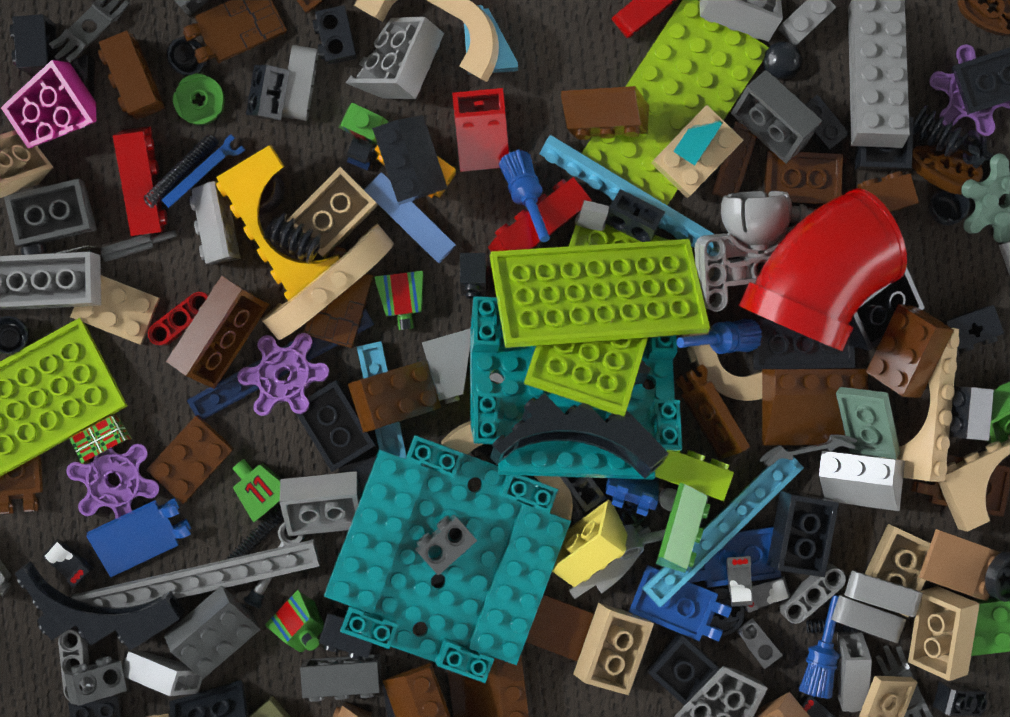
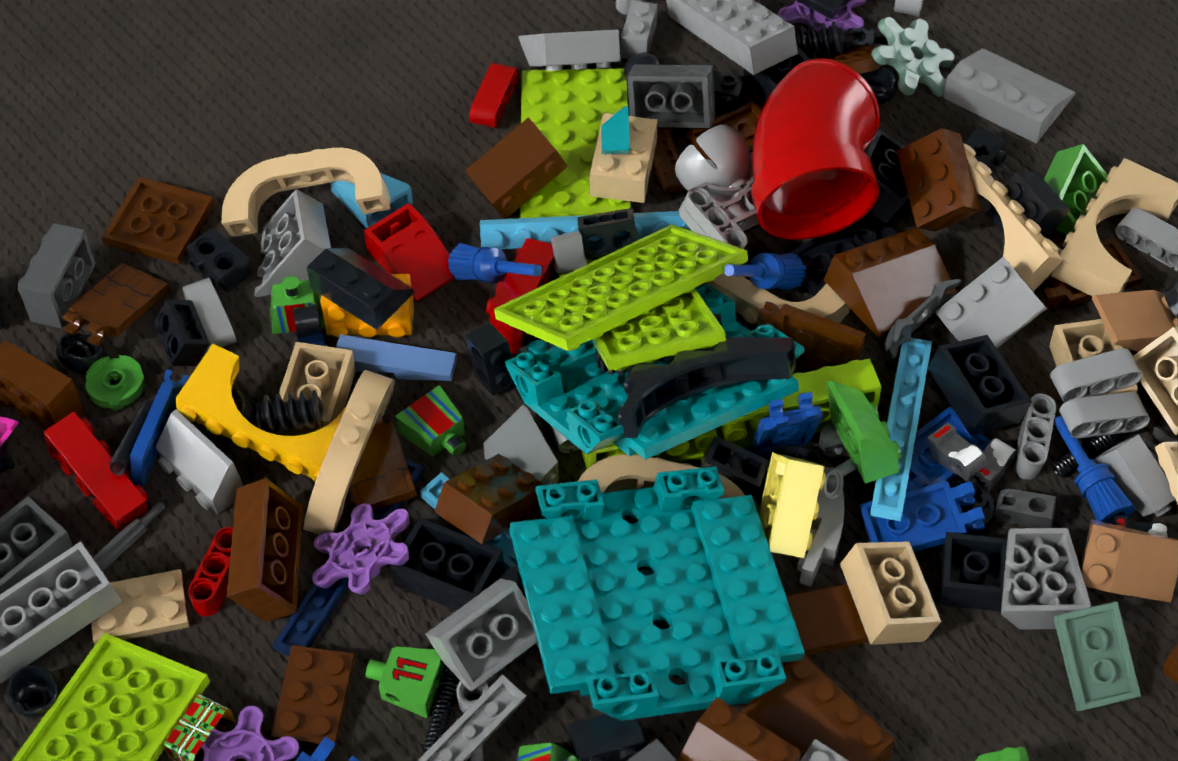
camera: 30 degrees left, 35 degrees down
dark grey brick [415,515,477,575] -> none
sand green plate [836,387,900,459] -> none

